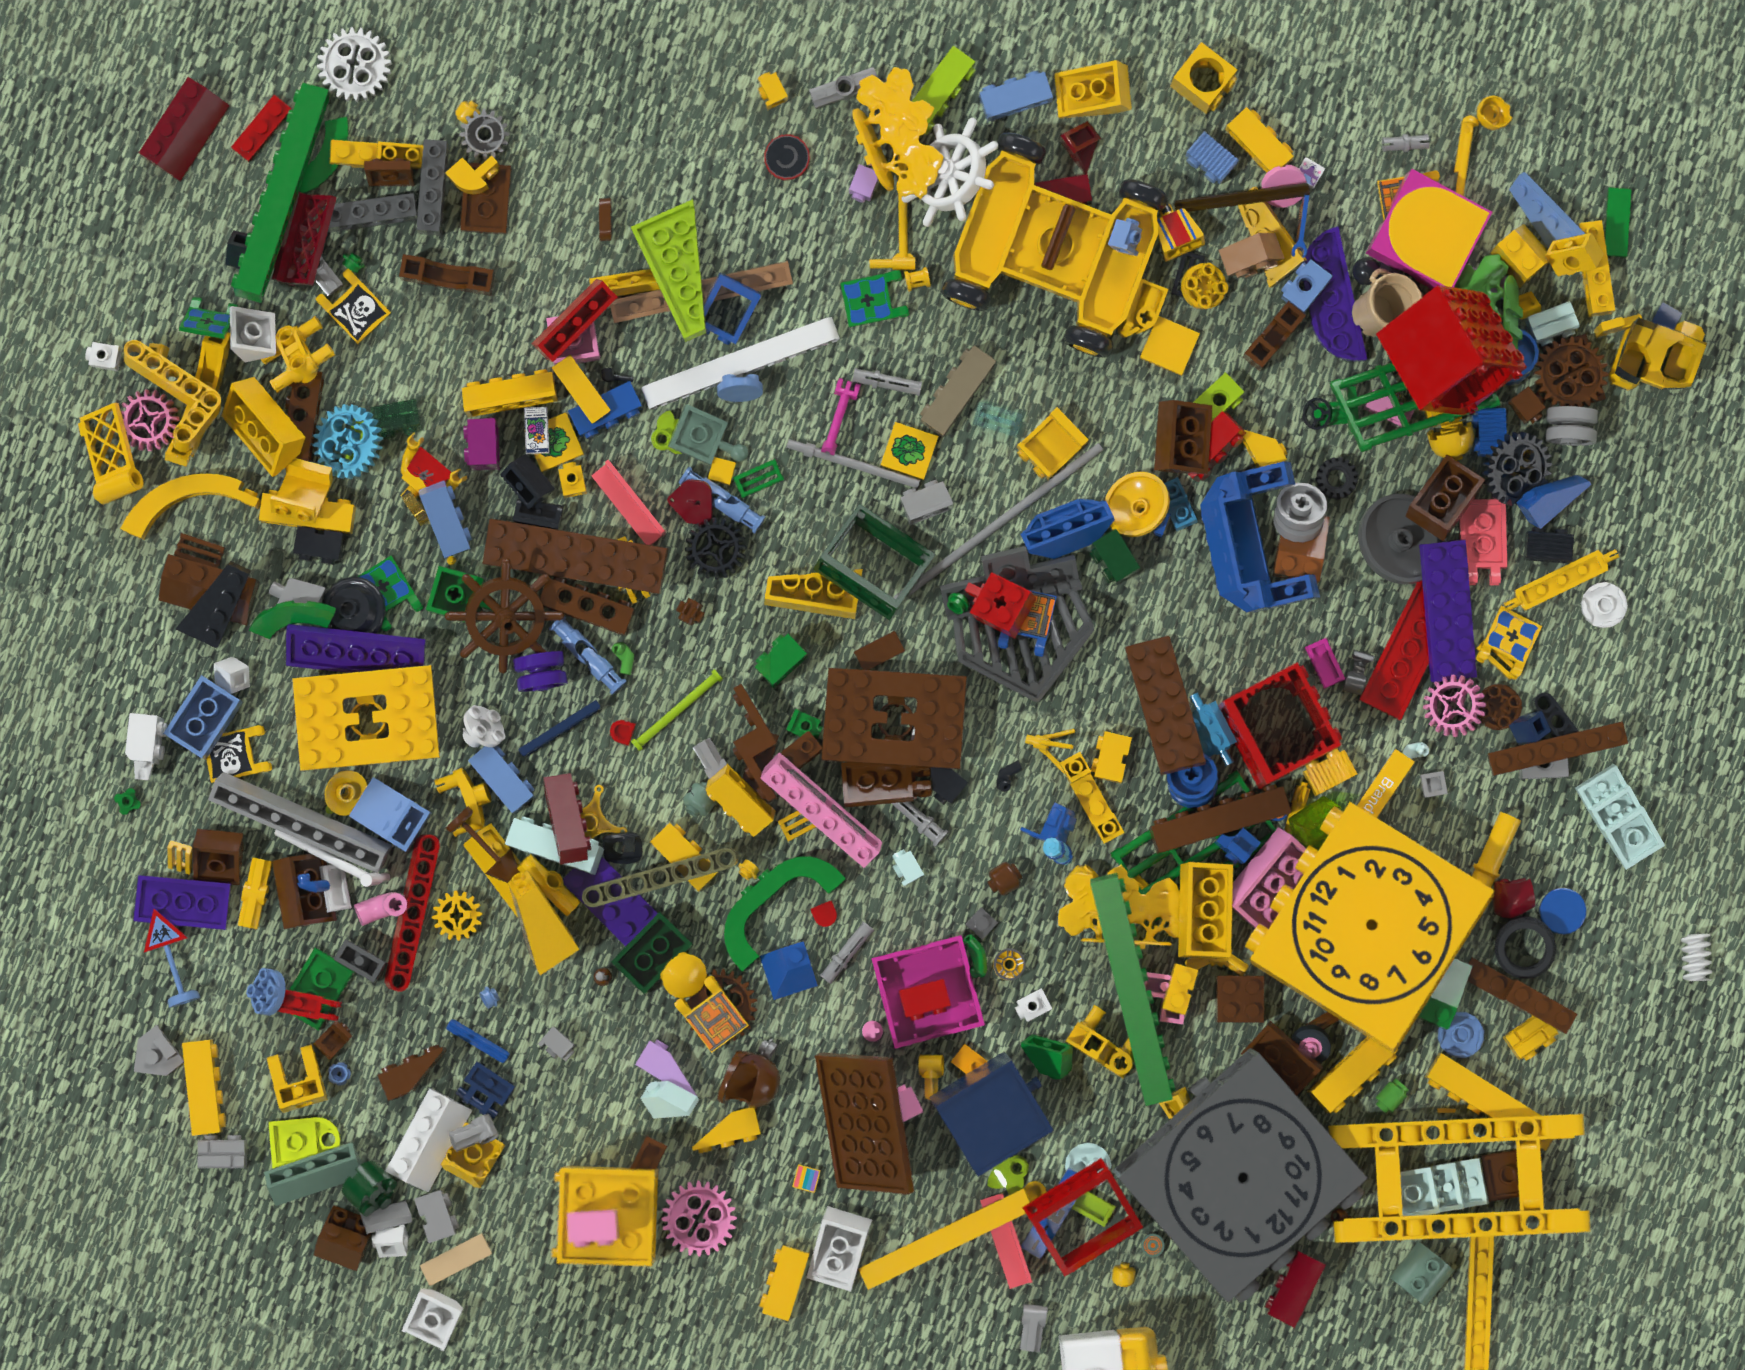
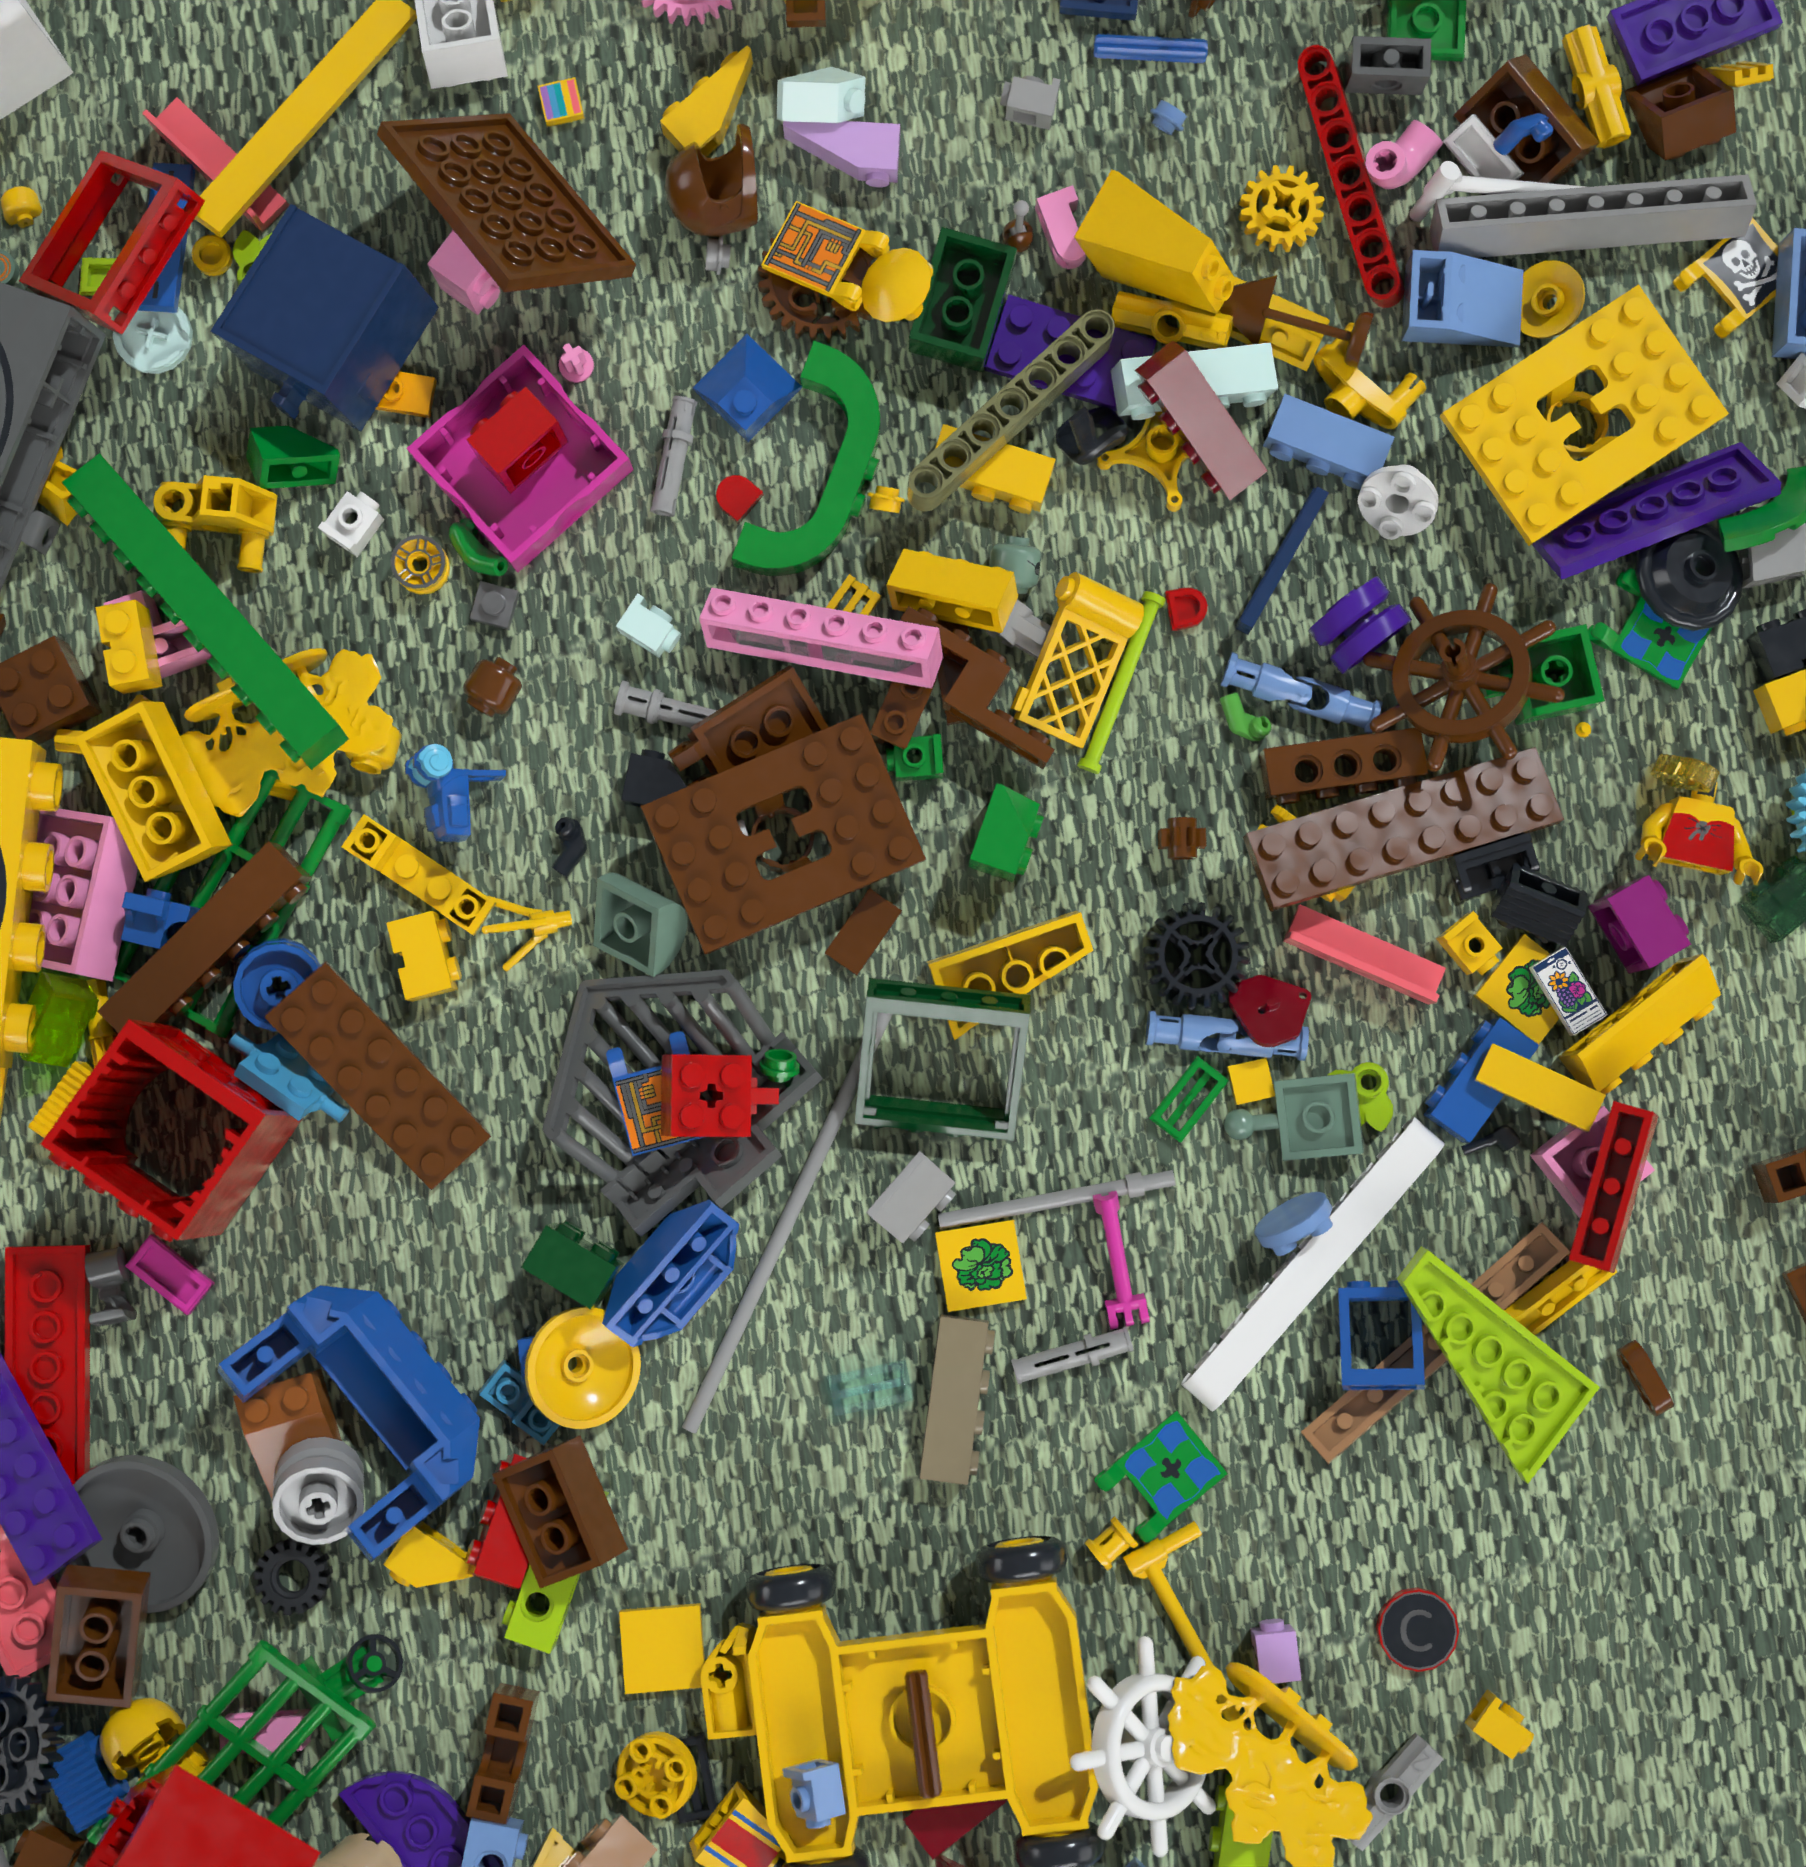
camera: 155 degrees right, 0 degrees up
medium blue brick [419,480,472,558] -> none
yellow axle [918,1055,944,1100] -> none
yellow panel [1017,407,1089,480] -> none
light grey piece [1020,1304,1047,1352] -> none
none -> sand green brick [593,872,687,977]
none -> yellow piece [1011,572,1144,749]
none -> bright pink leg [1035,185,1086,269]

